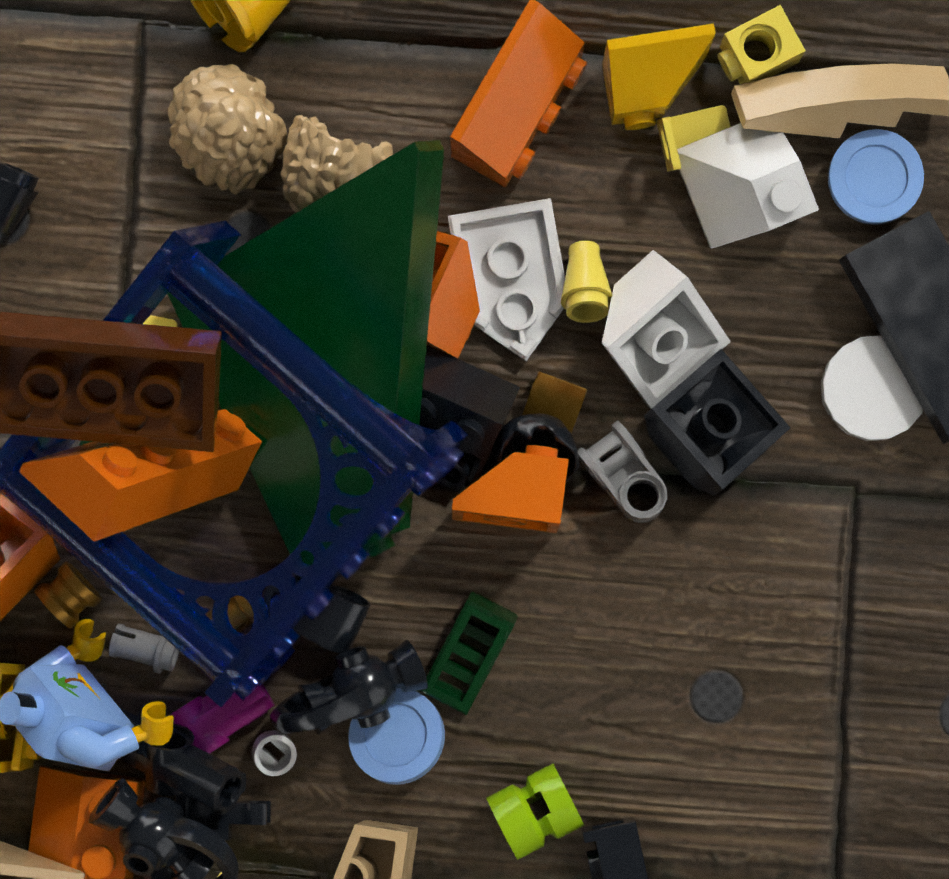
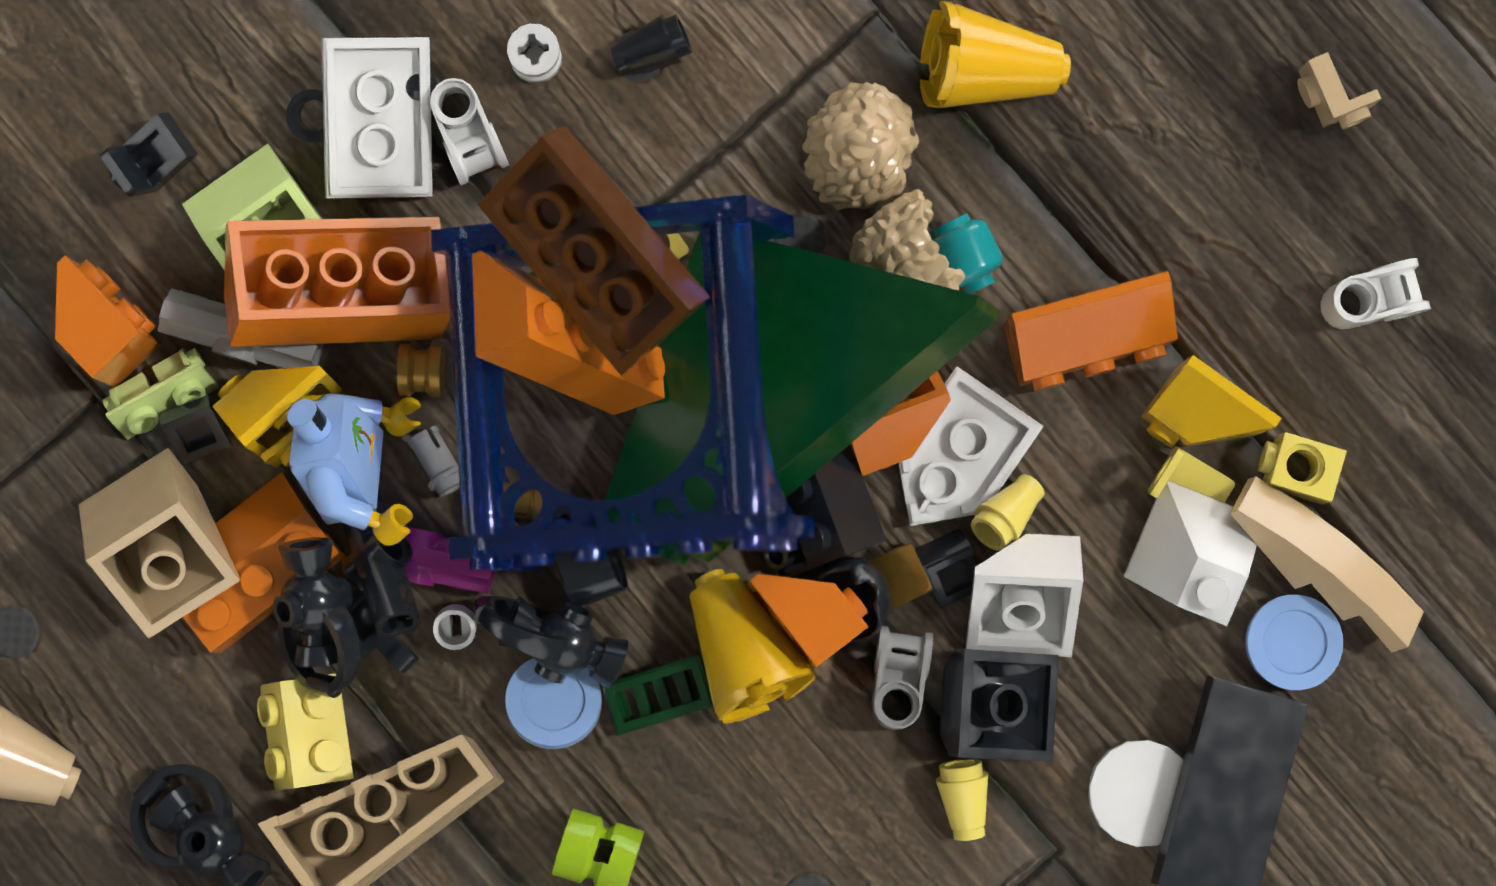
camera: 40 degrees right, 0 degrees up
none -> yellow cone [689,569,815,724]
none -> black slope [915,529,979,609]
none -> teal head [930,213,1003,294]
none -> light yellow cone [935,759,988,841]

